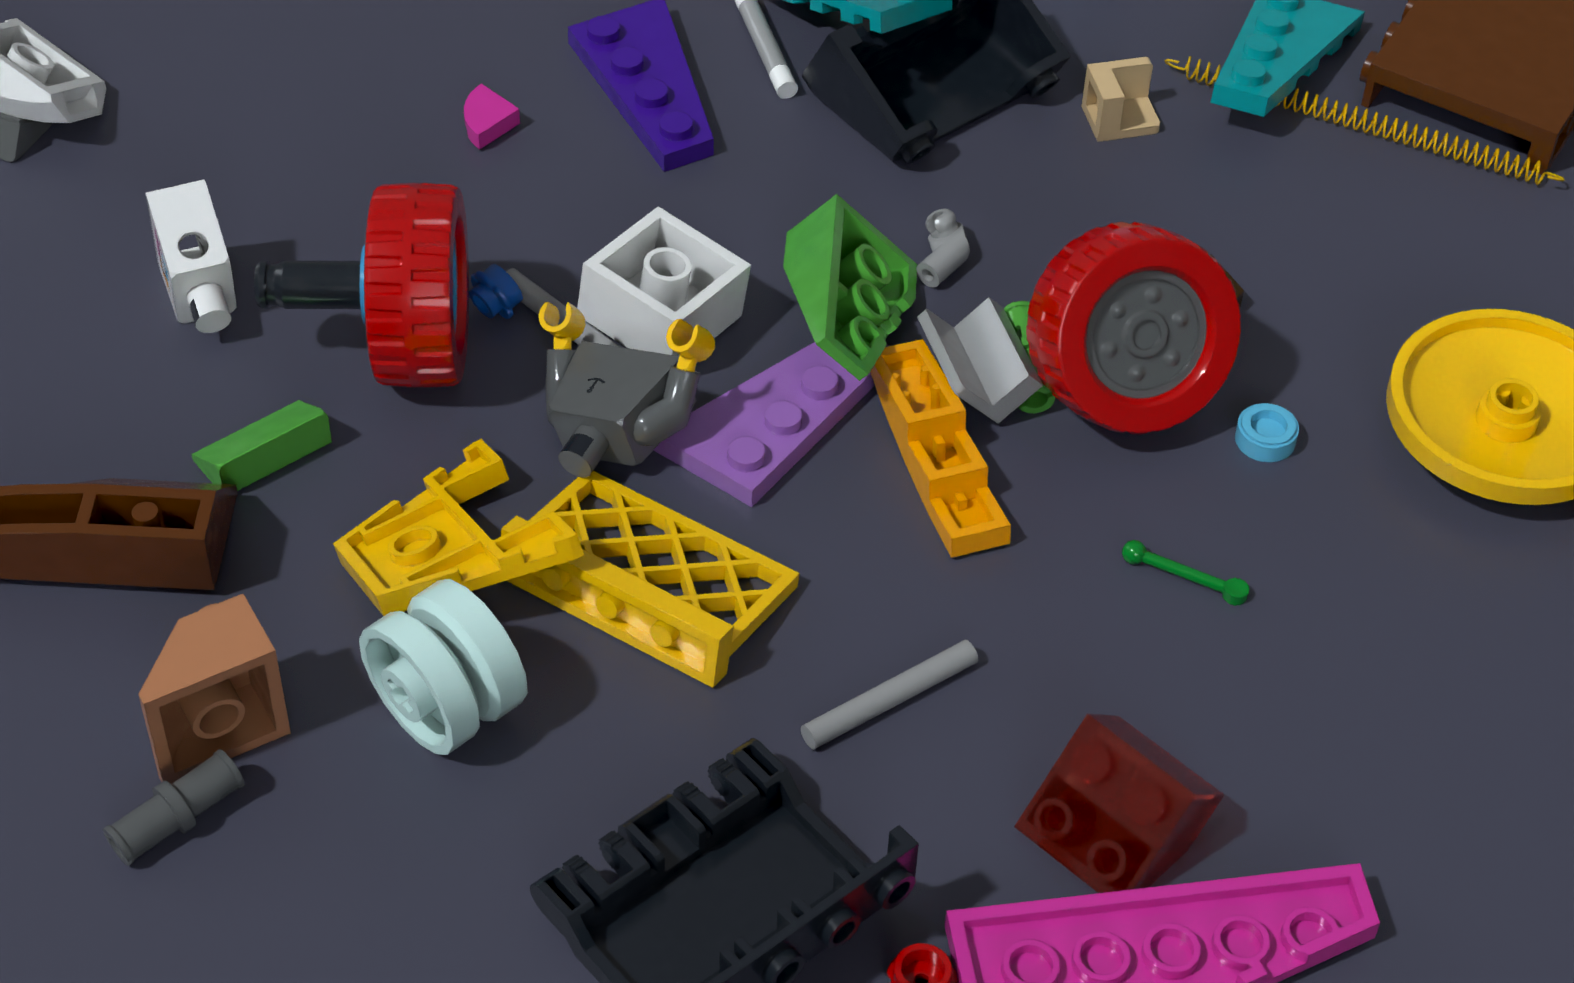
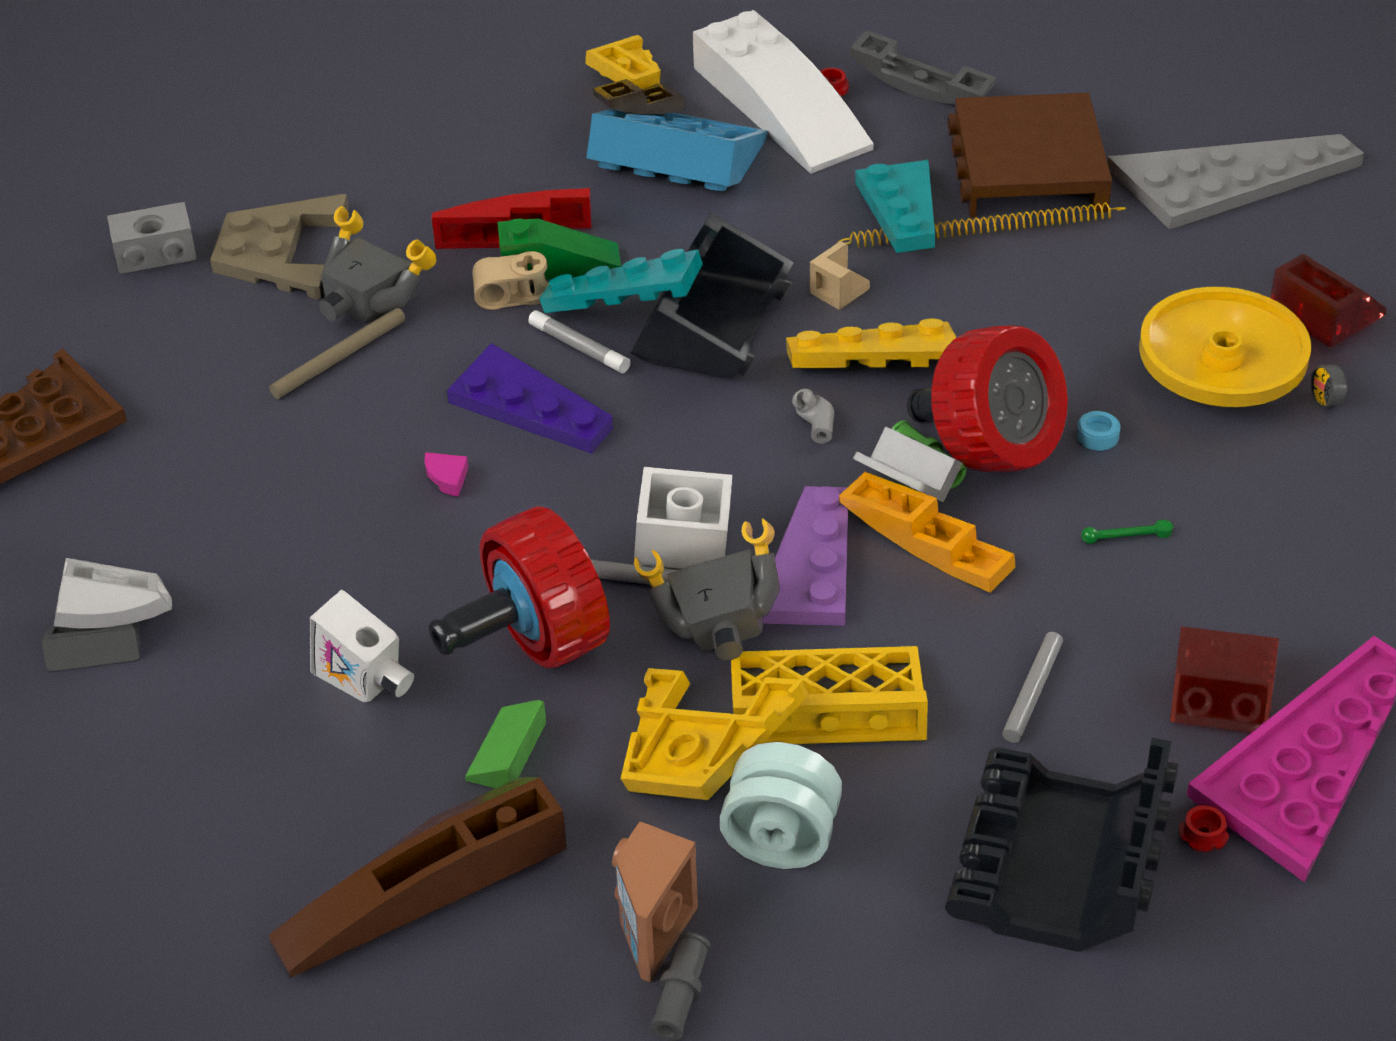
camera: 30 degrees left, 5 degrees down
bright green wedge [783,194,917,381] -> none
none -> yellow wing [786,318,956,368]

